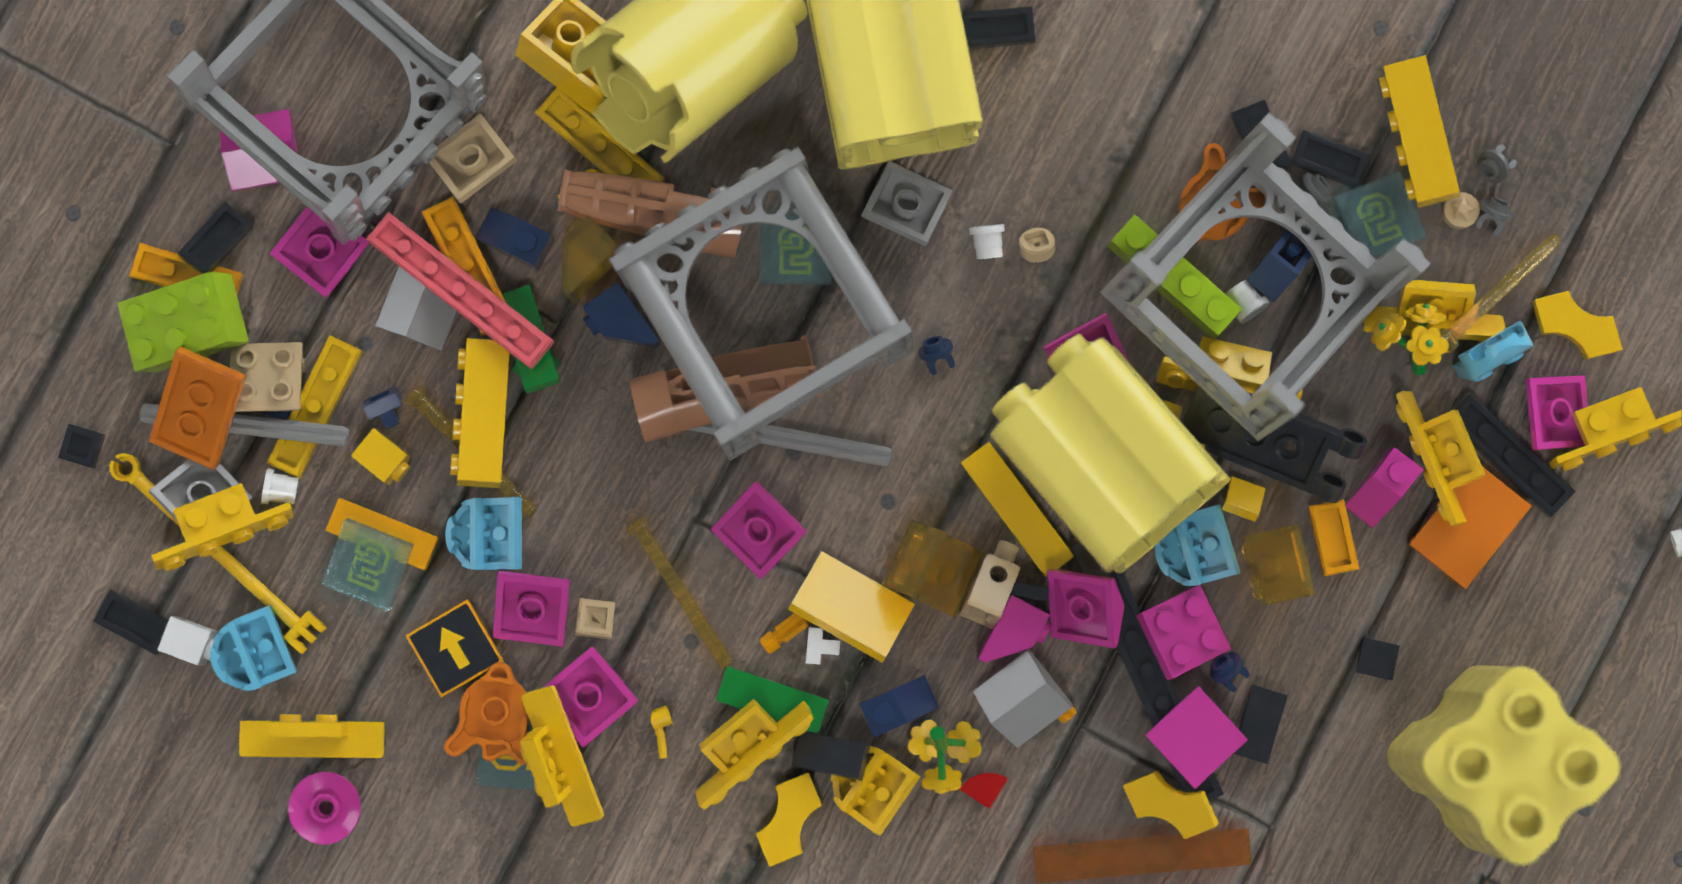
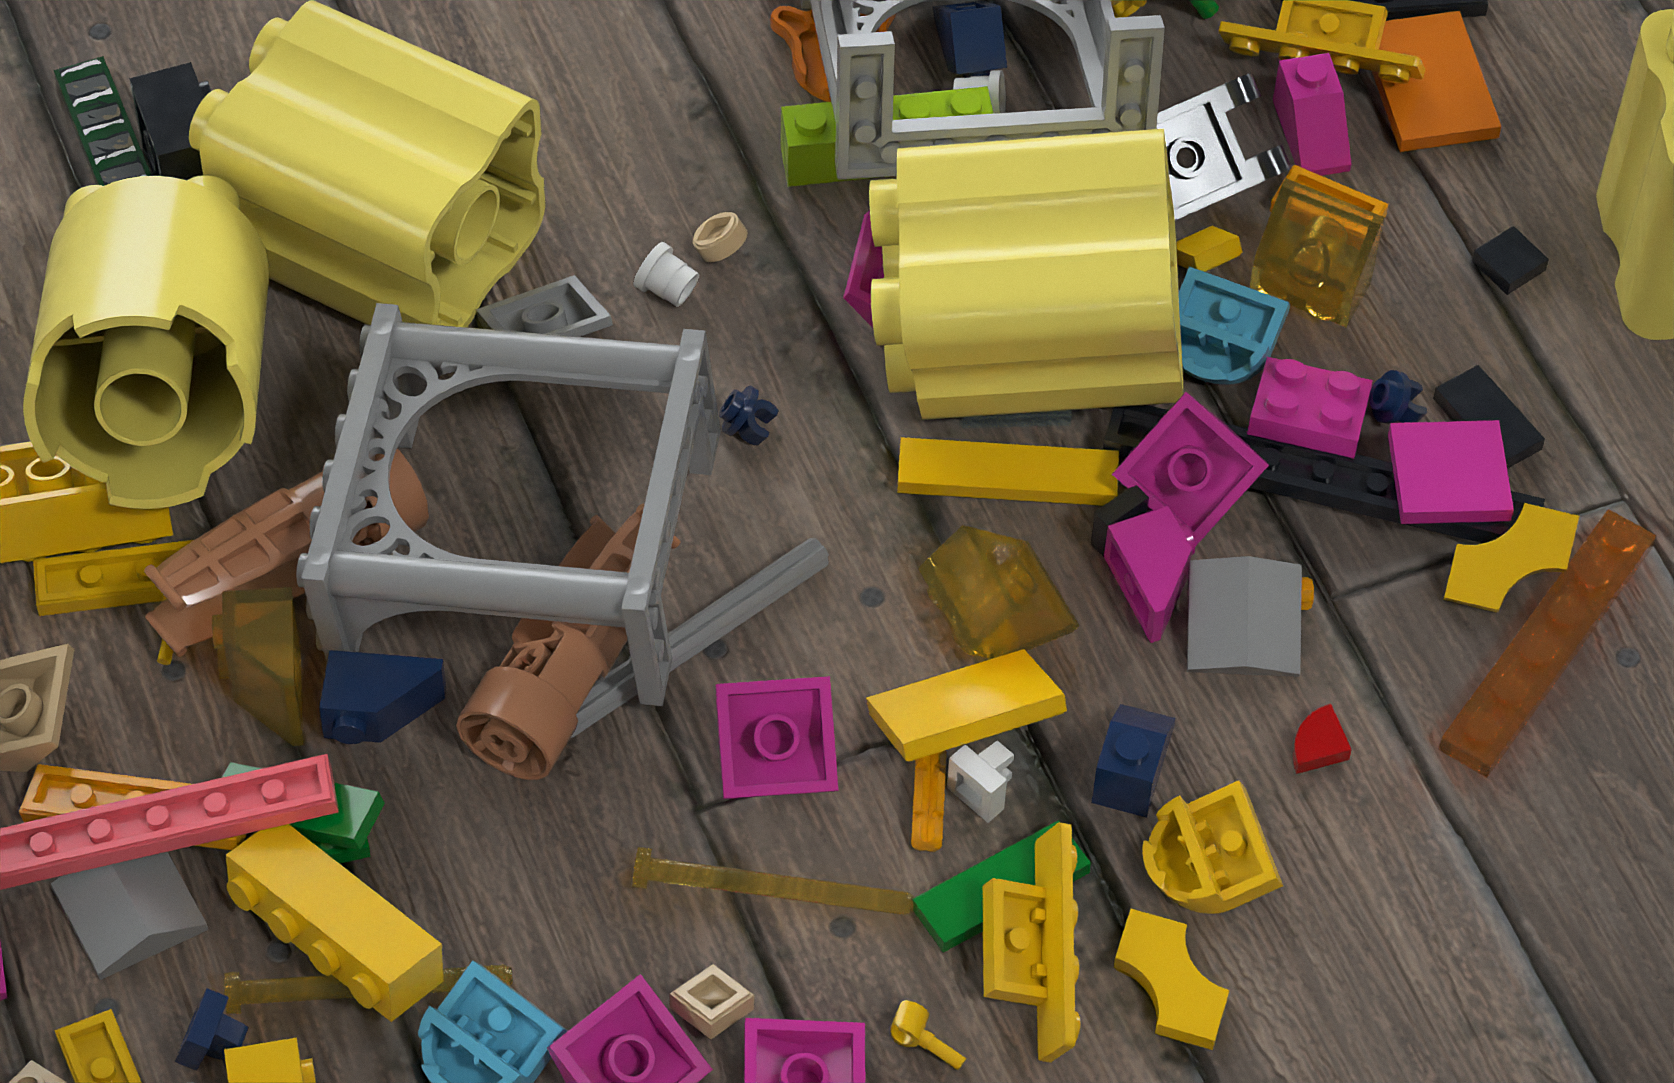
camera: 50 degrees left, 30 degrees down
dark blue slope [475,208,555,271] -> none
clear light blue tile [760,213,831,285] -> none
black tile [792,732,870,781] -> none
yellow plant [907,720,981,794] -> none
tan torso [959,540,1021,629] -> none

